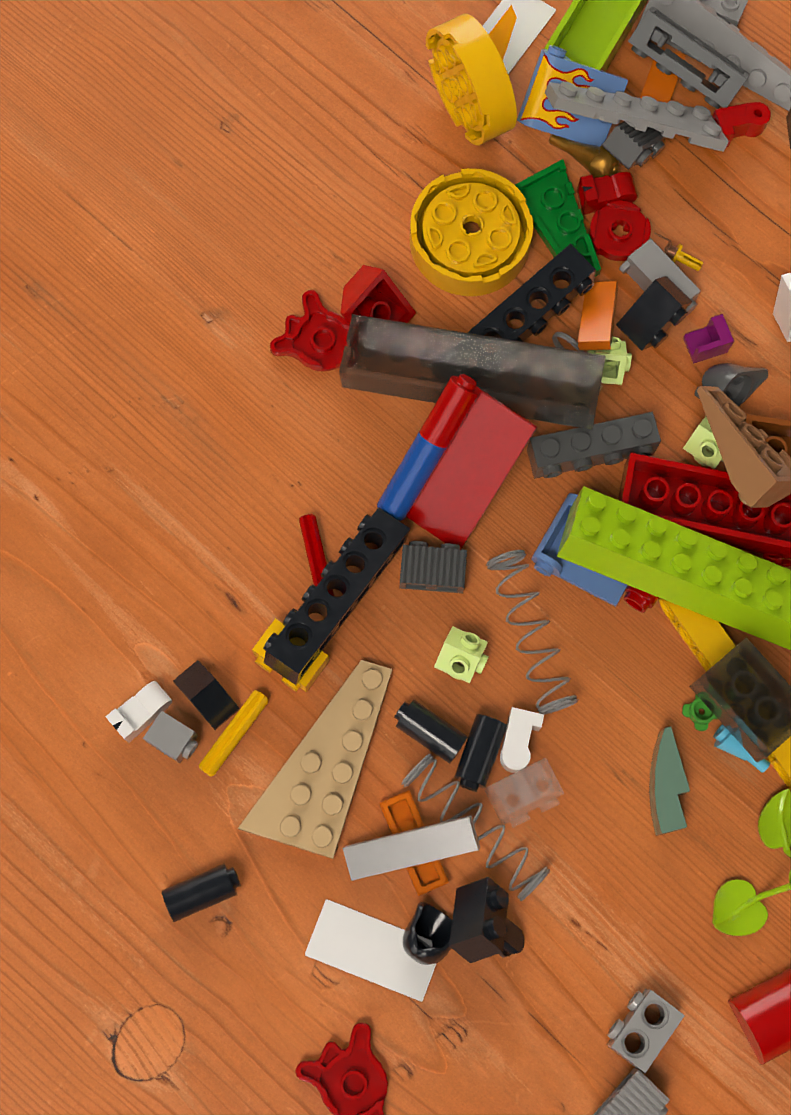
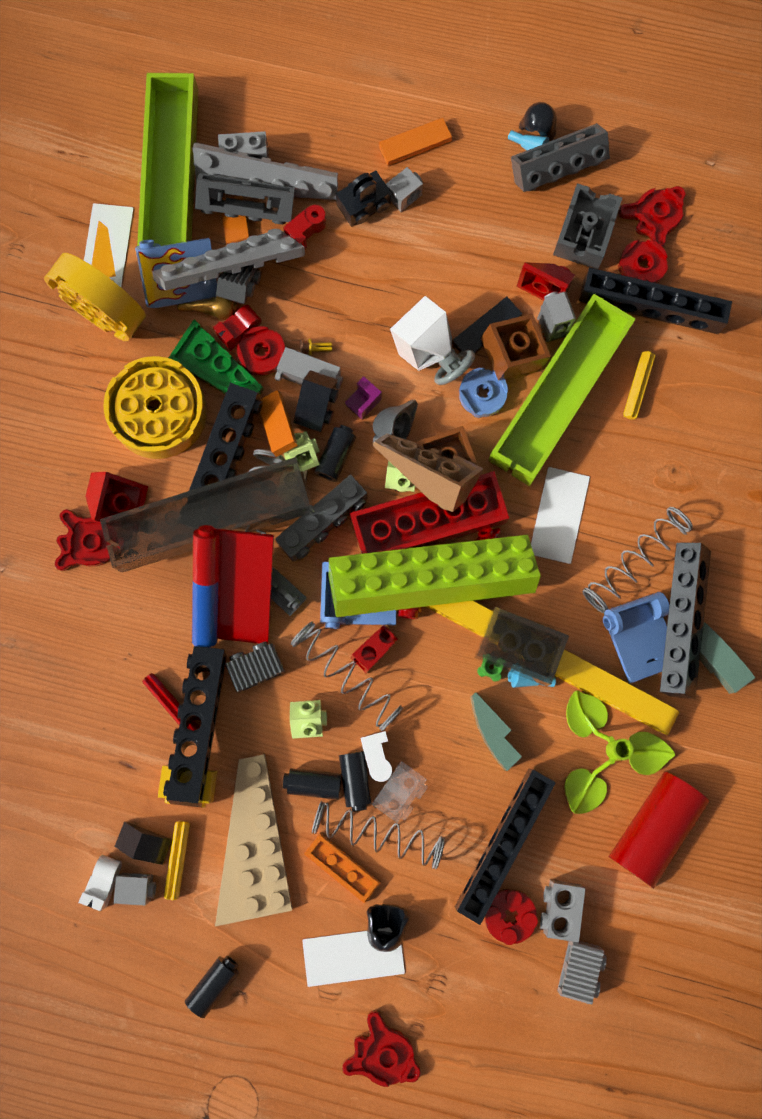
camera: 25 degrees left, 5 degrees up
light grey tile [342,815,480,881] -> none
black brick [449,877,524,963] -> none
none -> dark grey hinge [271,567,307,616]
none -> black brick [314,425,356,482]
none -> red leg [351,625,398,674]
none -> black brick [455,768,556,925]
none -> red plate [485,889,538,945]

